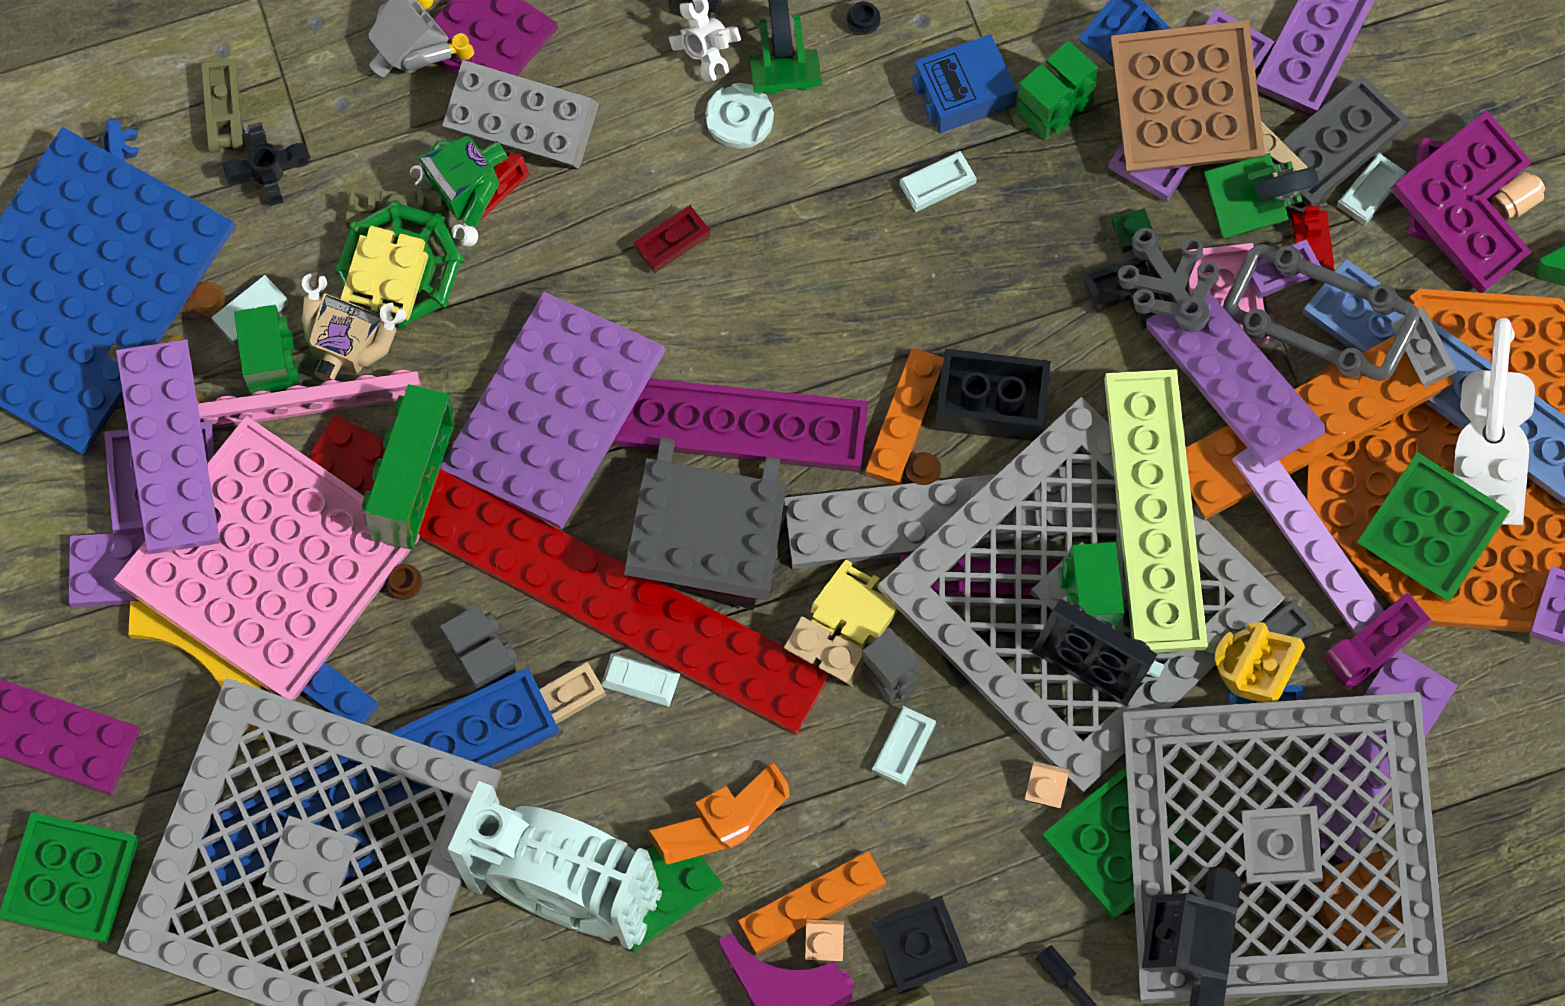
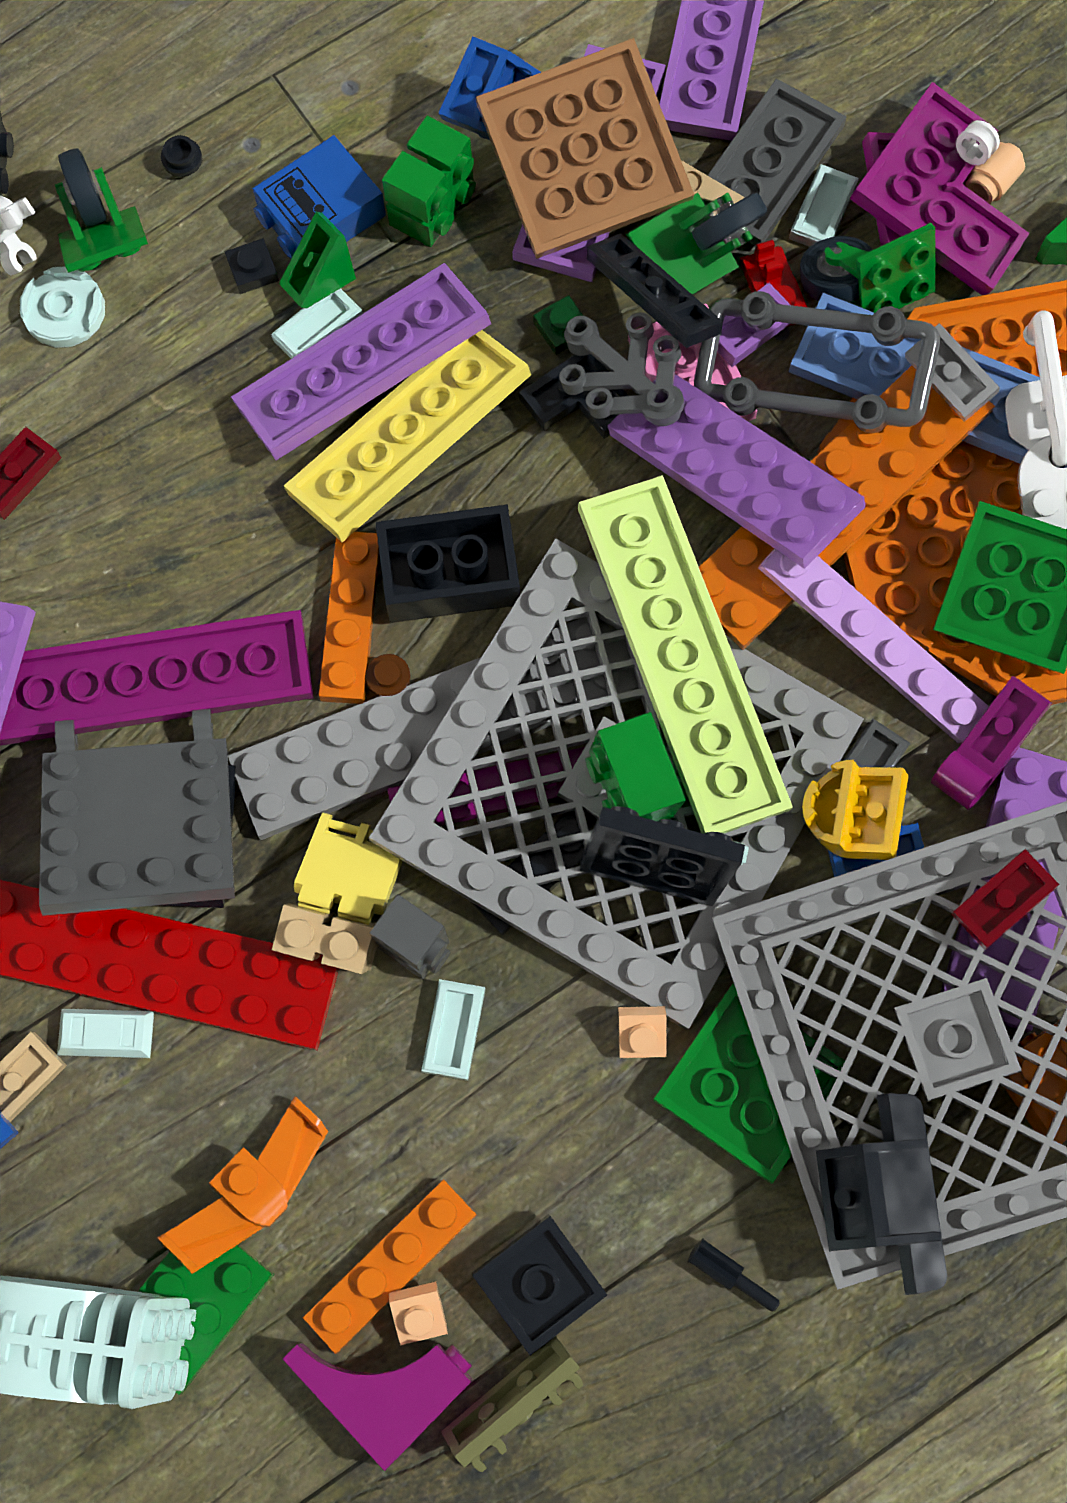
camera: 15 degrees left, 5 degrees up
none -> black plate [224,238,279,294]
none -> medium lavender plate [231,263,491,461]
none -> green slope [279,211,356,309]
none -> light yellow plate [284,330,531,542]
none -> black plate [586,233,723,348]
none -> green plate [800,223,936,313]
none -> dark red plate [952,849,1060,950]
none -> white bush [956,120,1000,165]

